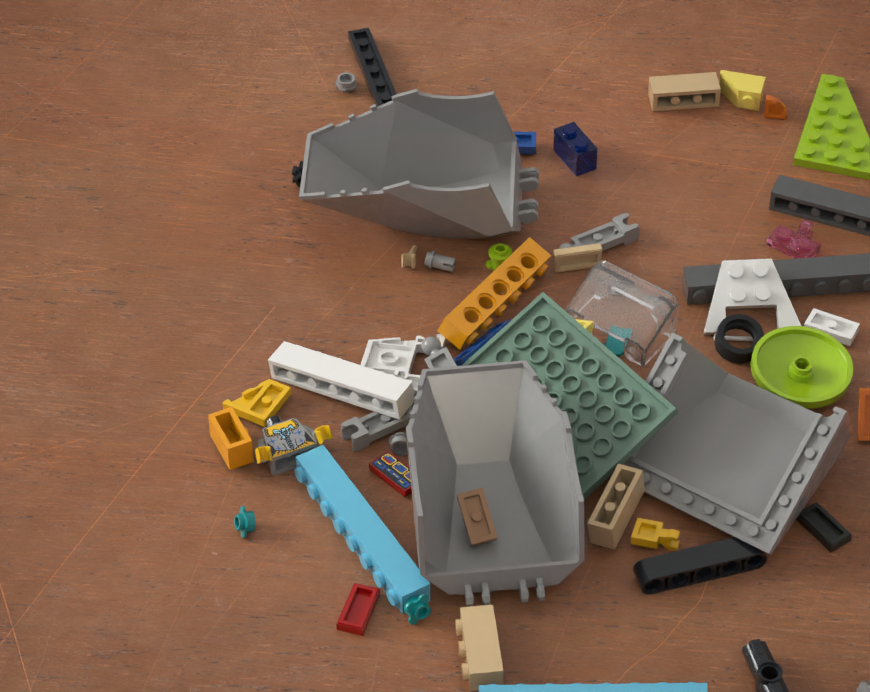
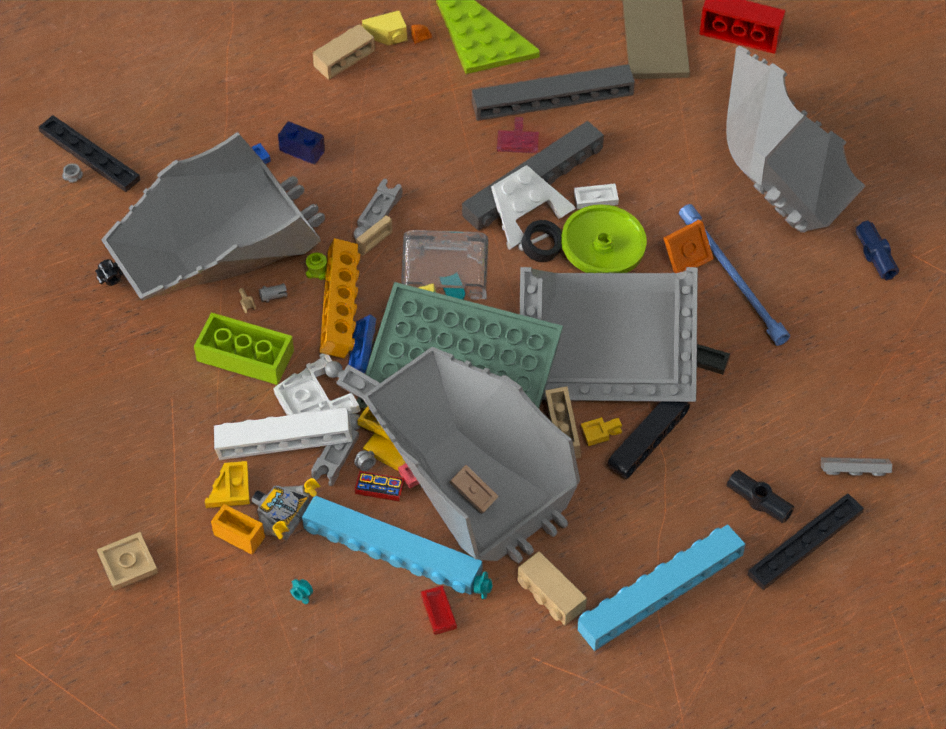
camera: 35 degrees left, 10 degrees up
none -> tan plate [97,532,158,591]
none -> lime brick [194,312,294,385]

